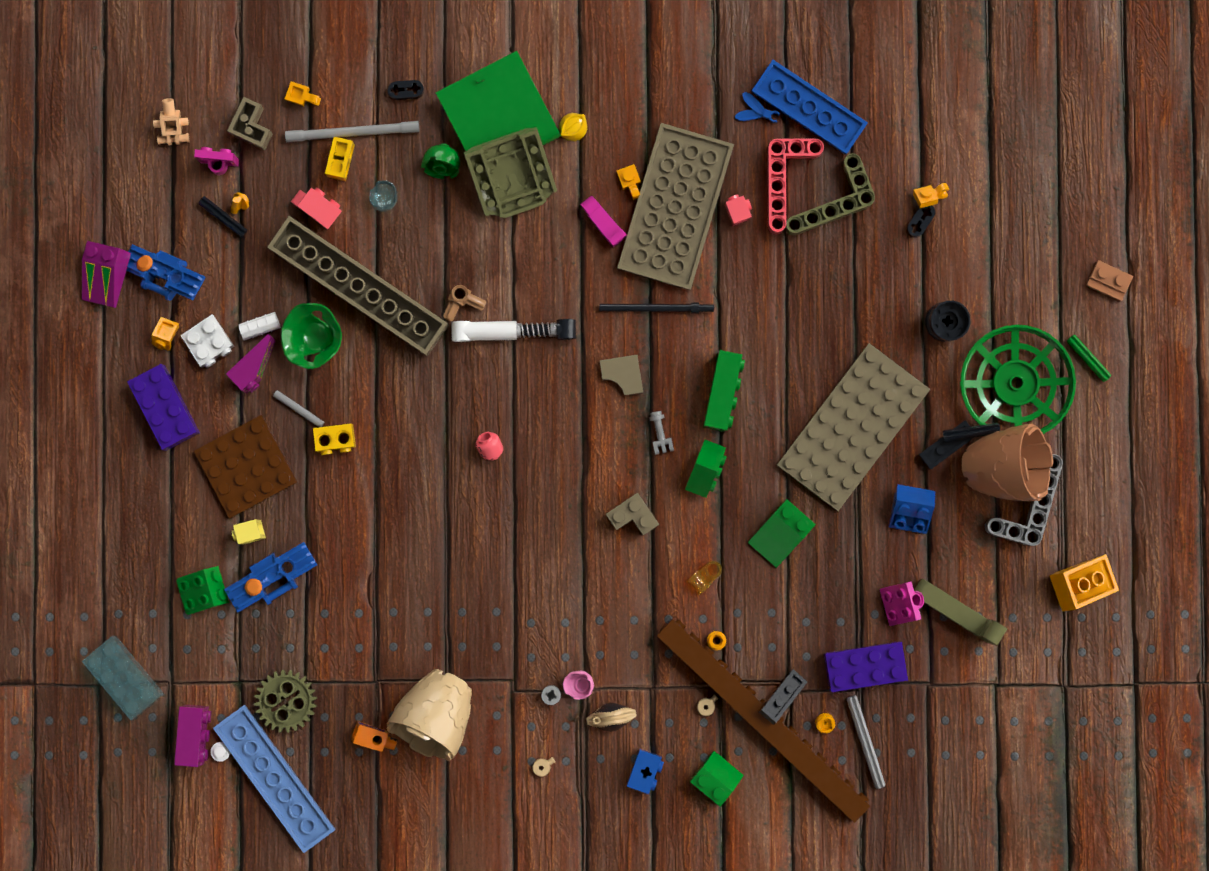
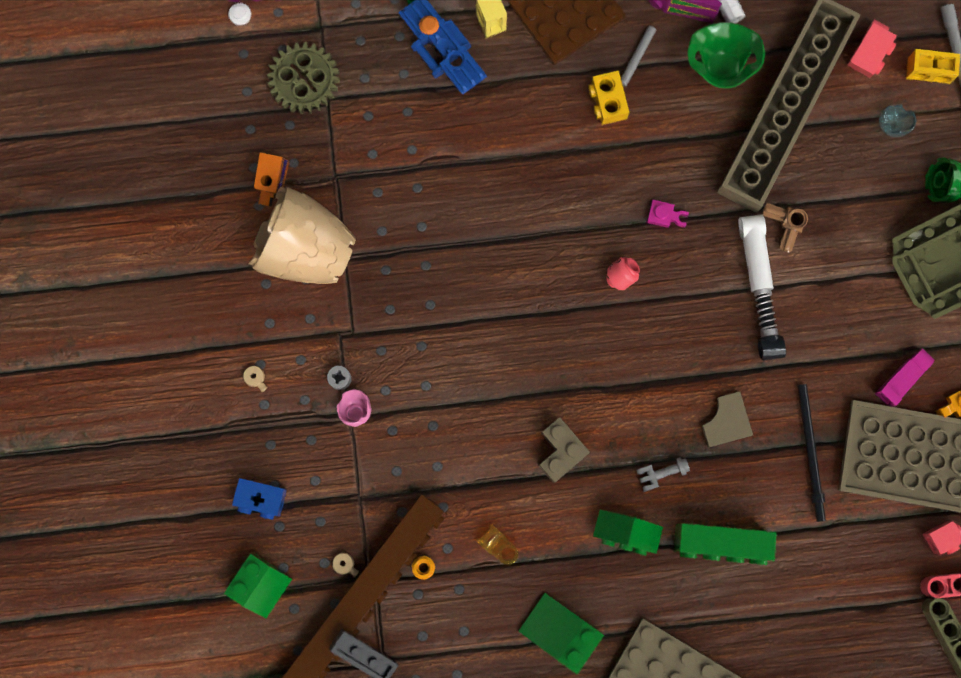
camera: 80 degrees right, 5 degrees down
medium blue plate [213,705,336,853] -> none
tan hat [586,703,637,732] -> none
none -> dark pink plate [647,200,689,228]

